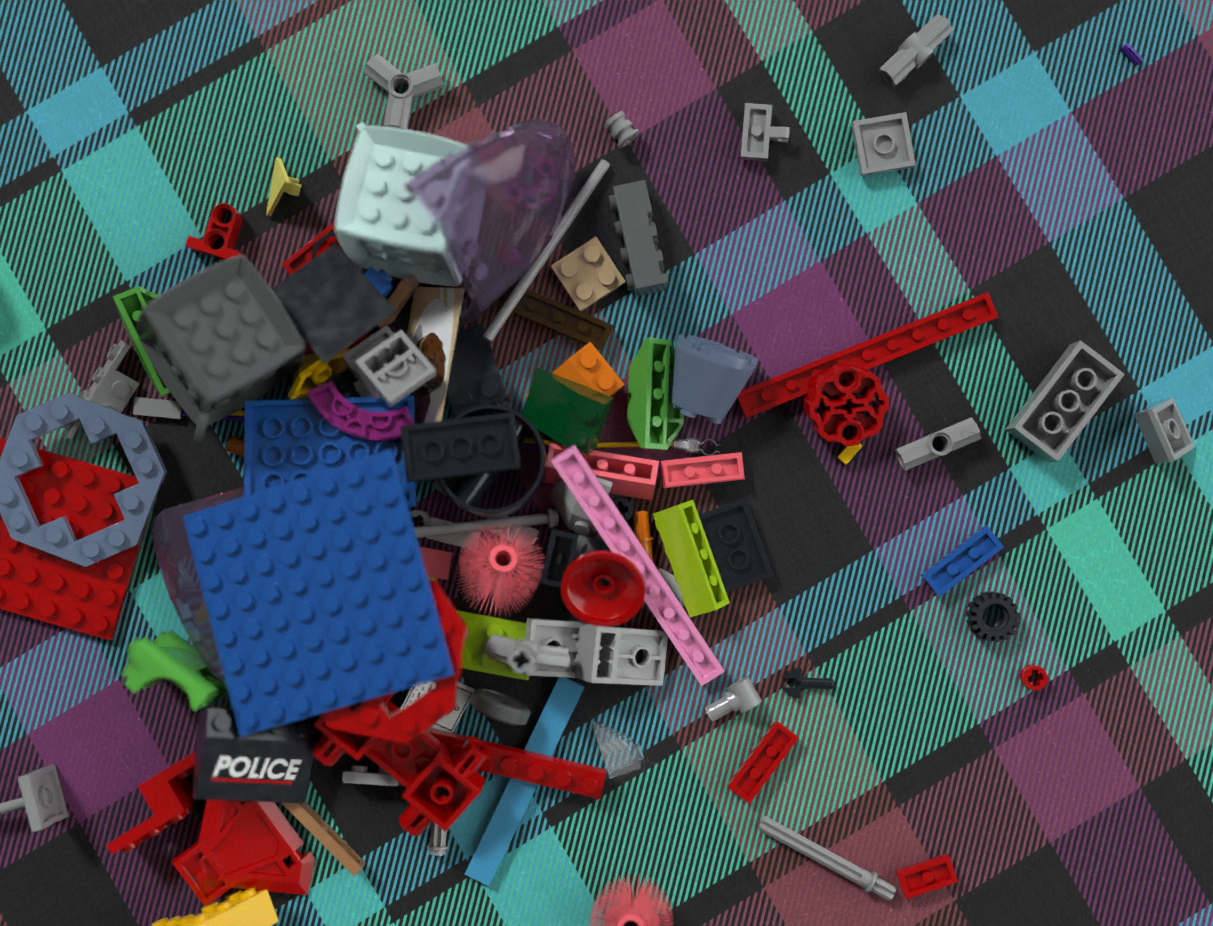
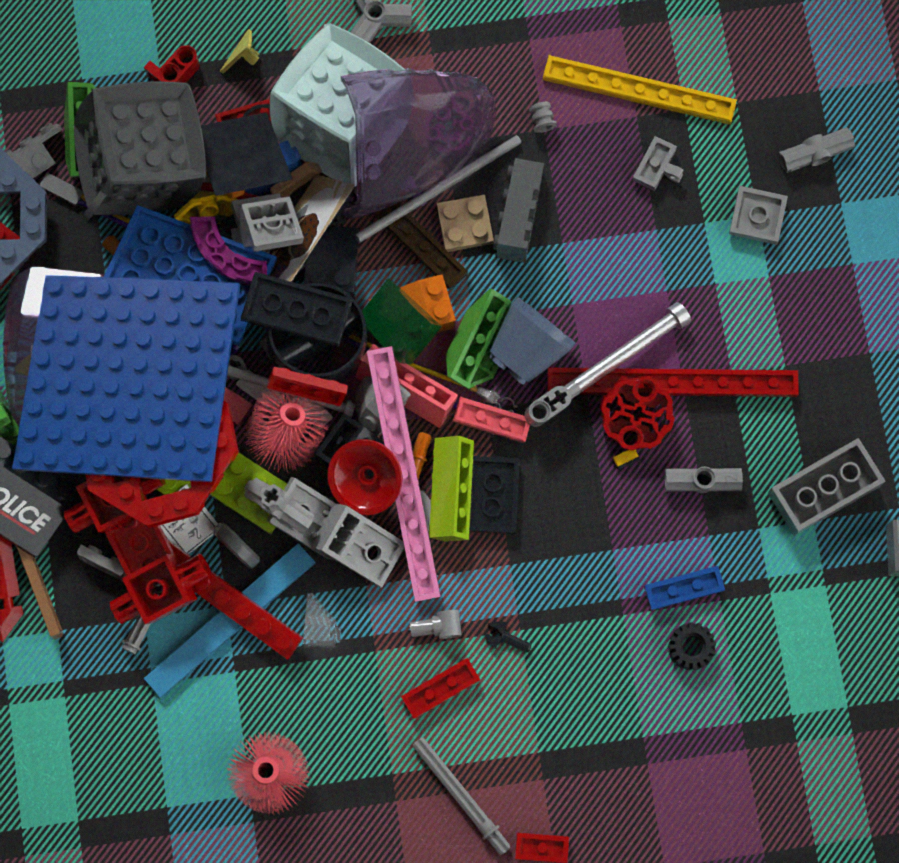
camera: 25 degrees right, 10 degrees down
black bush [613,498,633,521] -> none
red bush [1020,665,1048,690] -> none
none -> red plate [267,367,348,407]
none -> flat silver piece [524,302,691,427]
none -> yellow tile [543,55,737,125]

